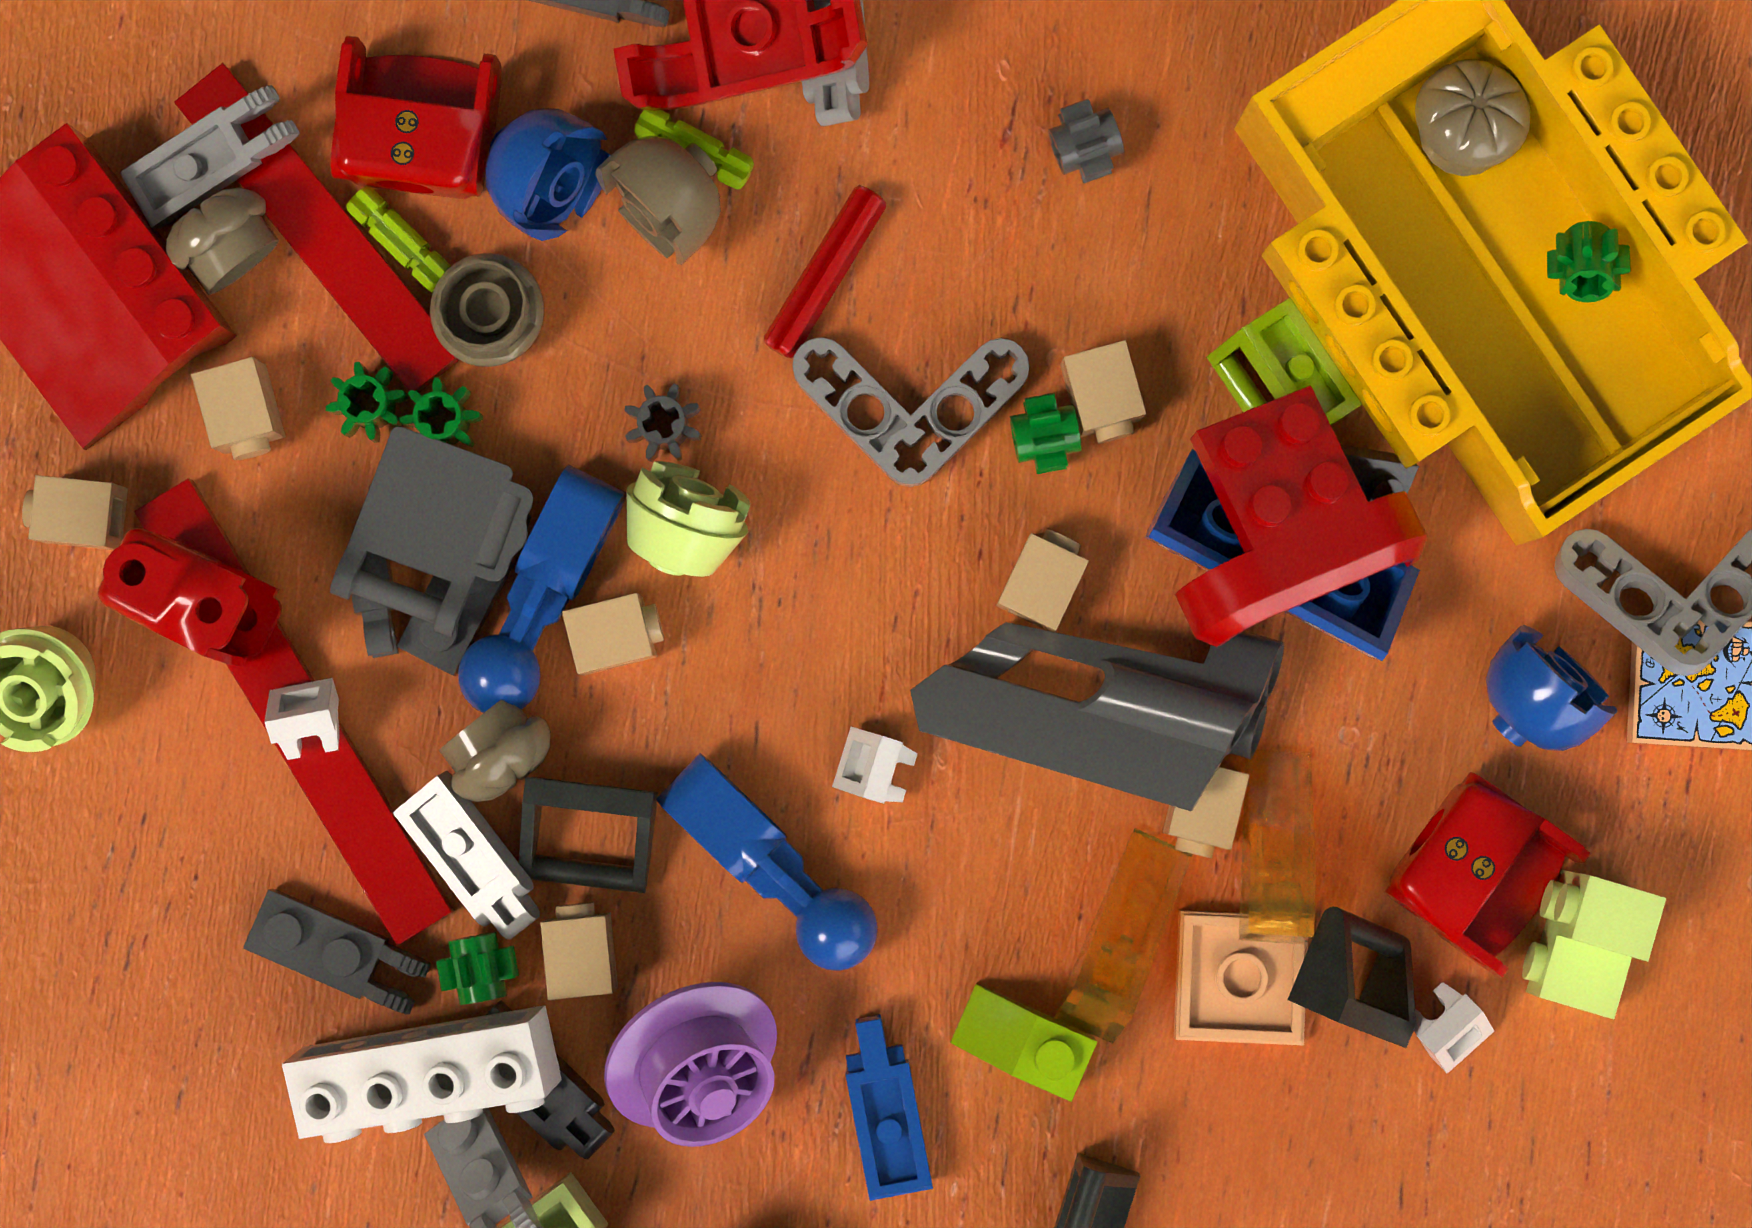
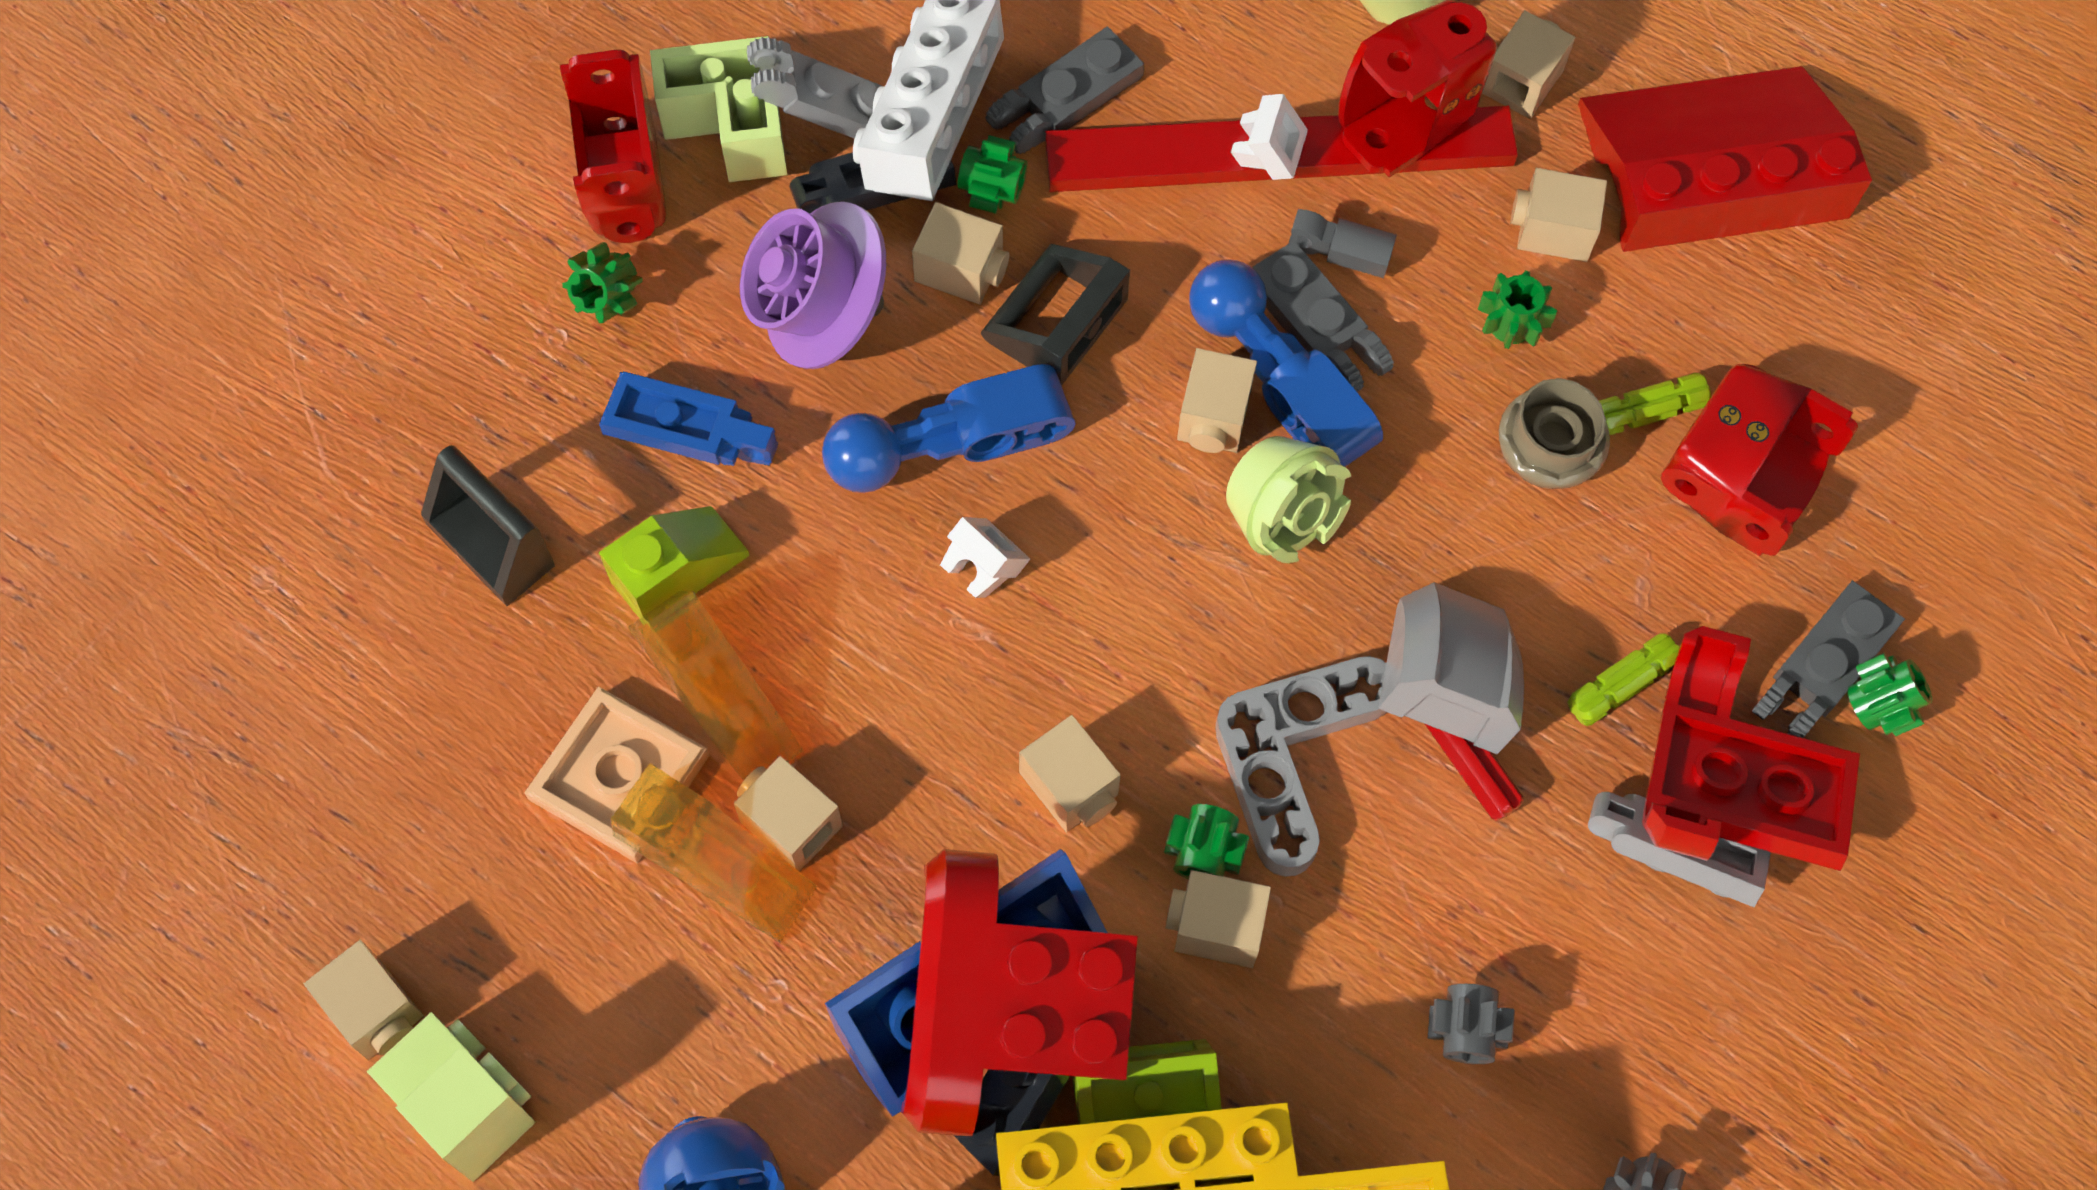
camera: 110 degrees right, 20 degrees down
light grey hinge [120,85,300,229] -> none
dark tan piece [166,187,279,295] -> none
red tile [174,62,459,393] -> none
dark grey piece [330,427,533,638] -> none
hinge [393,770,540,940] -> none
green gear [400,377,483,447] -> none
dark tan piece [439,700,551,802] -> none
blue cylinder [486,108,610,241] -> none
dark tan cylinder [595,136,721,265] -> none
dark grey gear [624,384,702,462] -> none
dark grey panel [910,622,1284,811] -> none
pearl dark grey tile [1288,906,1416,1048] -> none
red piece [1384,772,1591,978] -> none
white tile [1414,982,1494,1073] -> none
none -> tan brick [303,940,424,1060]
none -> light grey slope [1378,582,1524,754]

